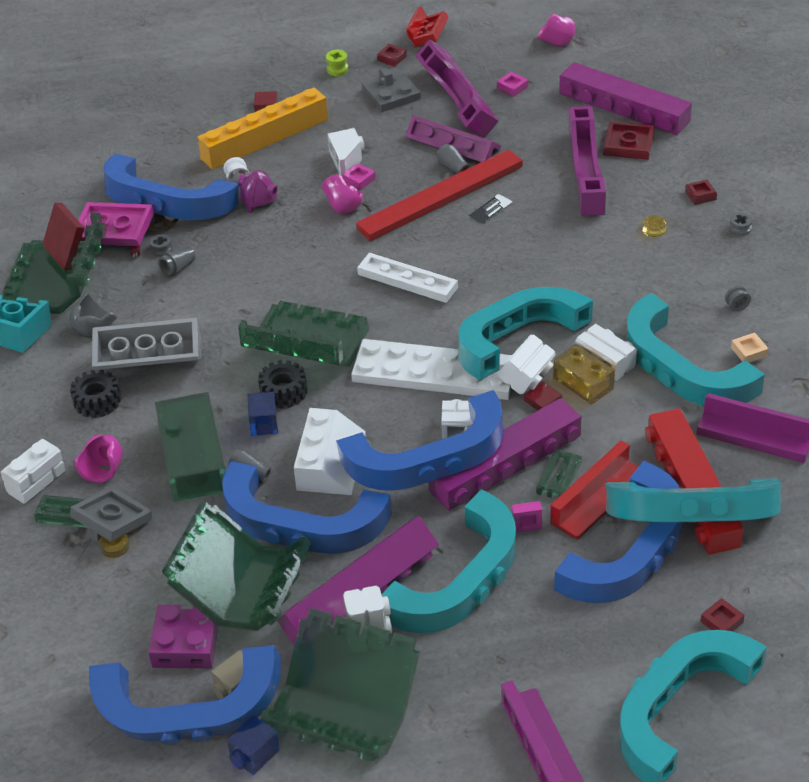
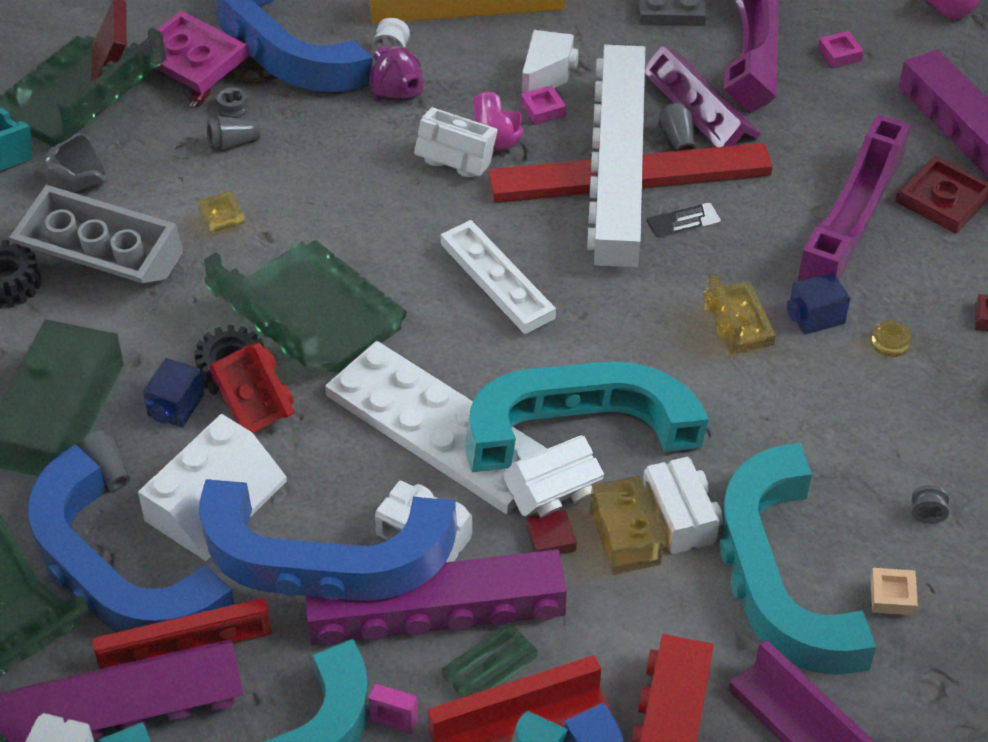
camera: 25 degrees right, 5 degrees up
none -> red tile [92,598,272,669]
none -> clear yellow plate [197,190,245,234]
none -> red bracket [208,343,295,433]
none -> white brick [414,107,498,177]
none -> white brick [587,45,645,267]
none -> clear yellow bracket [703,274,776,354]
none -> clear blue brick [787,272,851,335]

